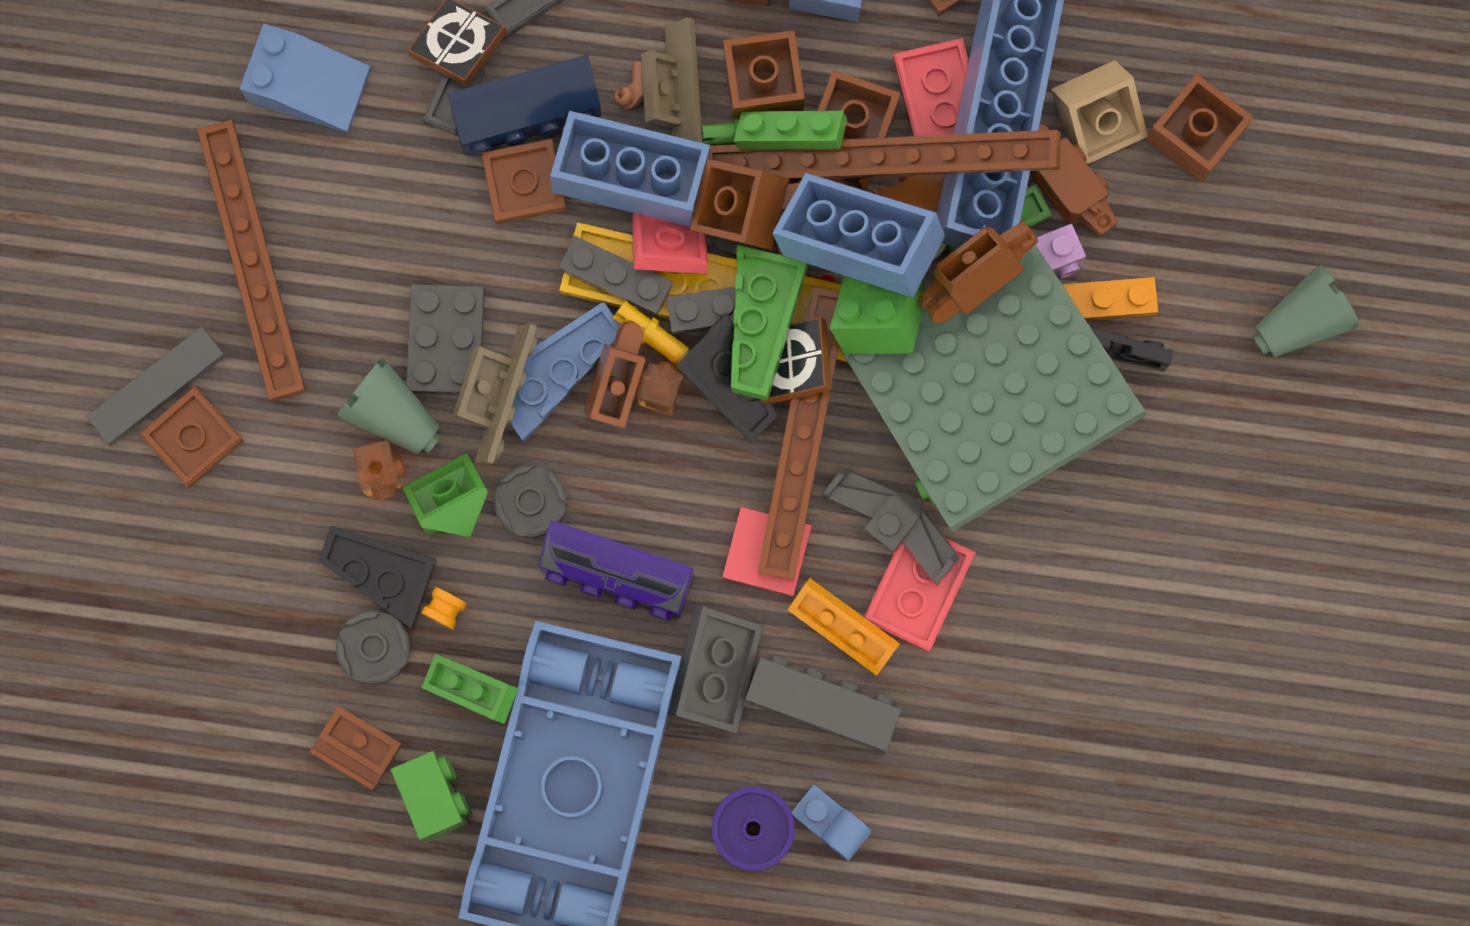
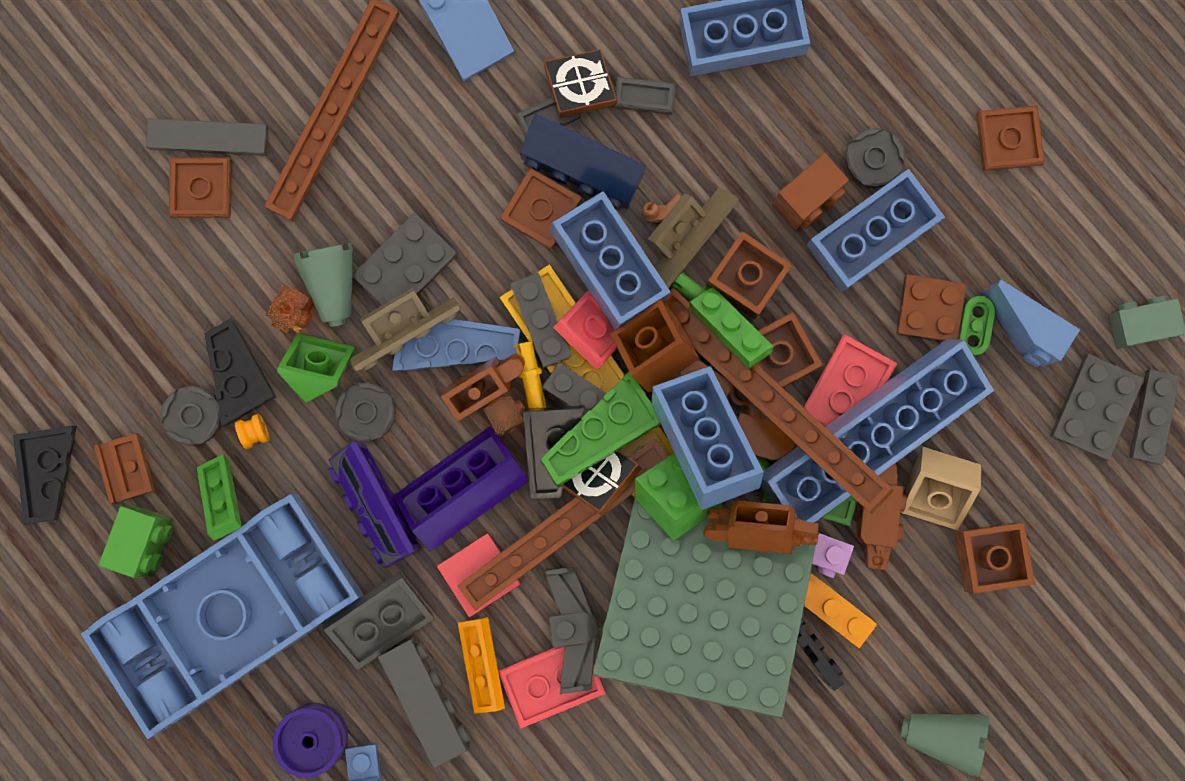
camera: 45 degrees right, 5 degrees up
none -> black wing [13,425,77,525]
none -> dark purple slope [393,426,529,552]

